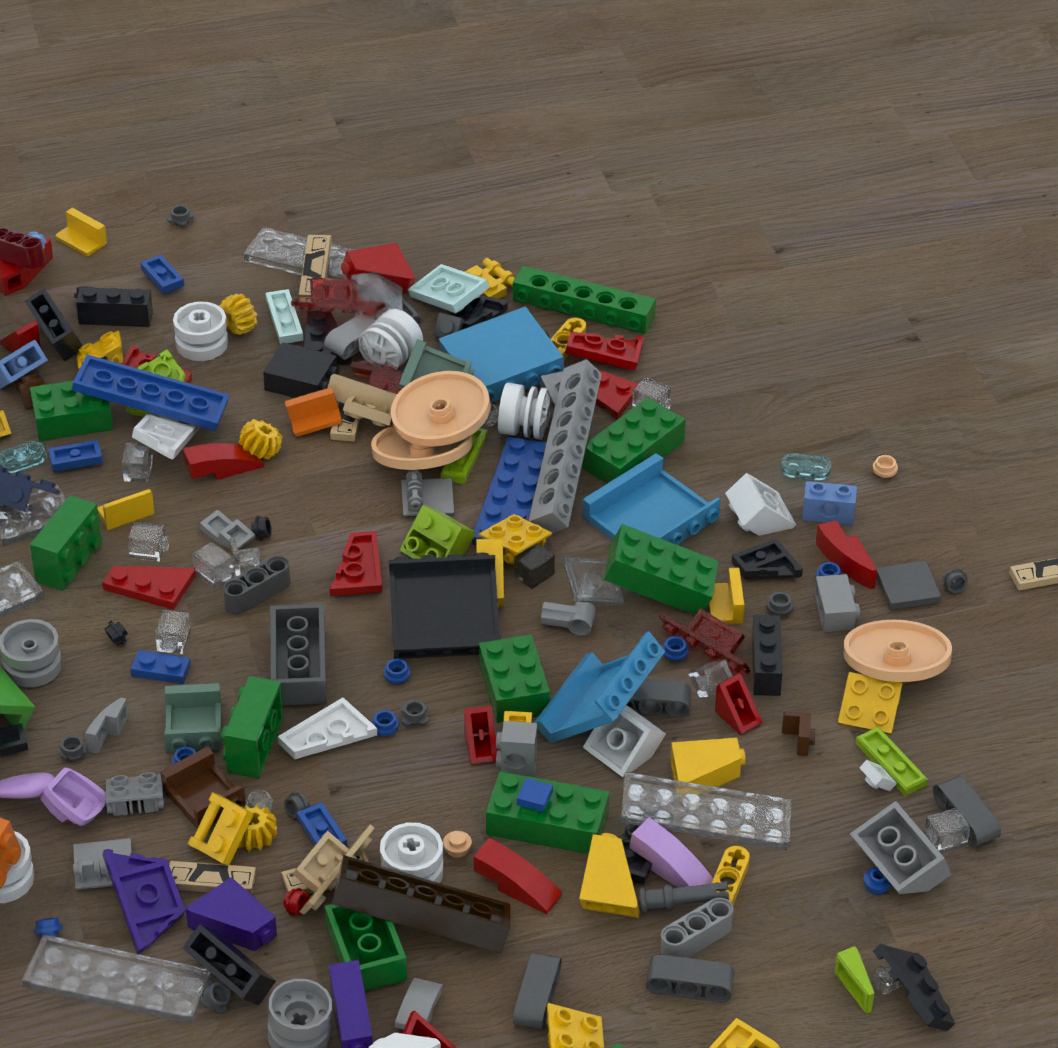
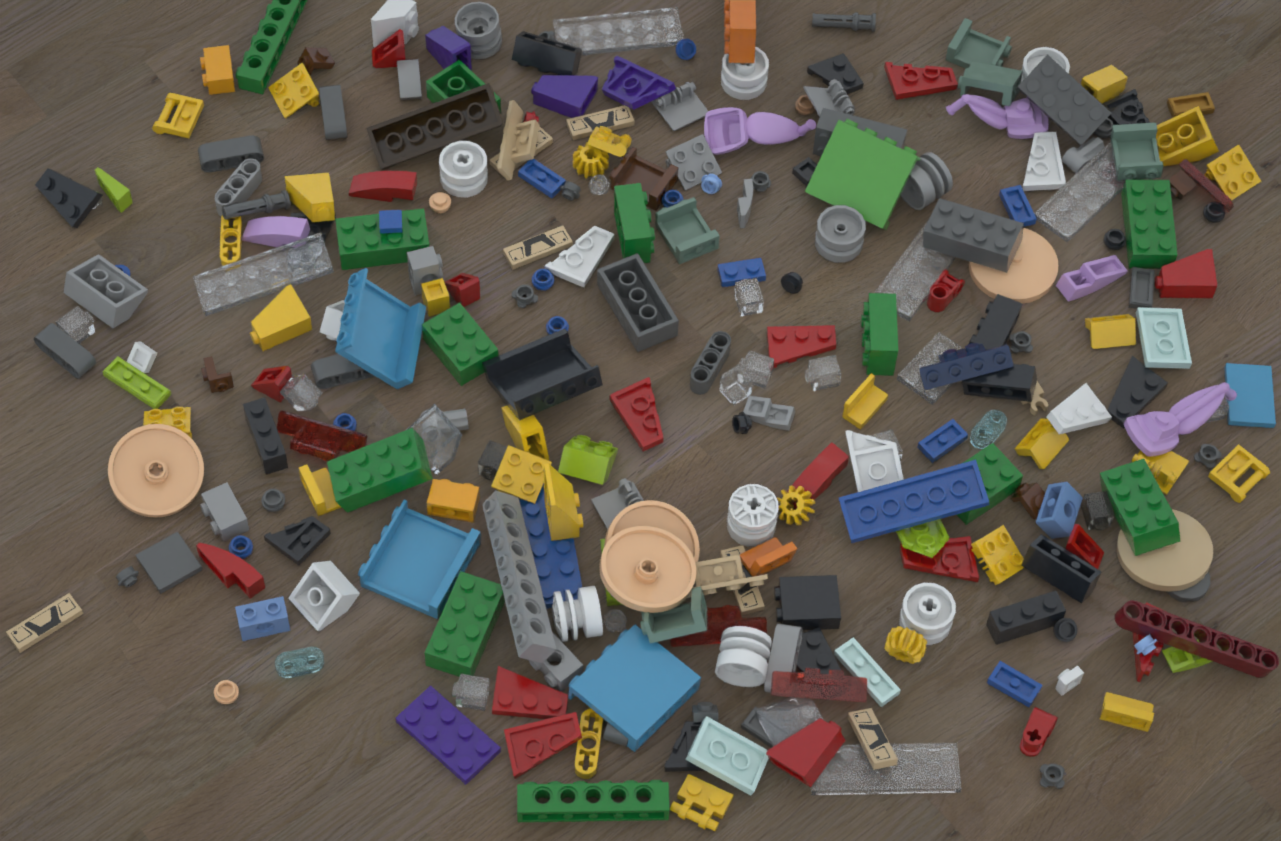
camera: 155 degrees right, 15 degrees up
none -> dark purple plate [395,685,501,785]
none -> light orange brick [427,479,480,523]
none -> tan tile [503,226,573,270]
none -> yellow slope [544,463,583,541]
none -> light blue plate [701,174,722,194]
none -> white wheel [727,484,779,547]
none -> red piece [1020,707,1058,757]
none -> white plate [1055,666,1084,696]

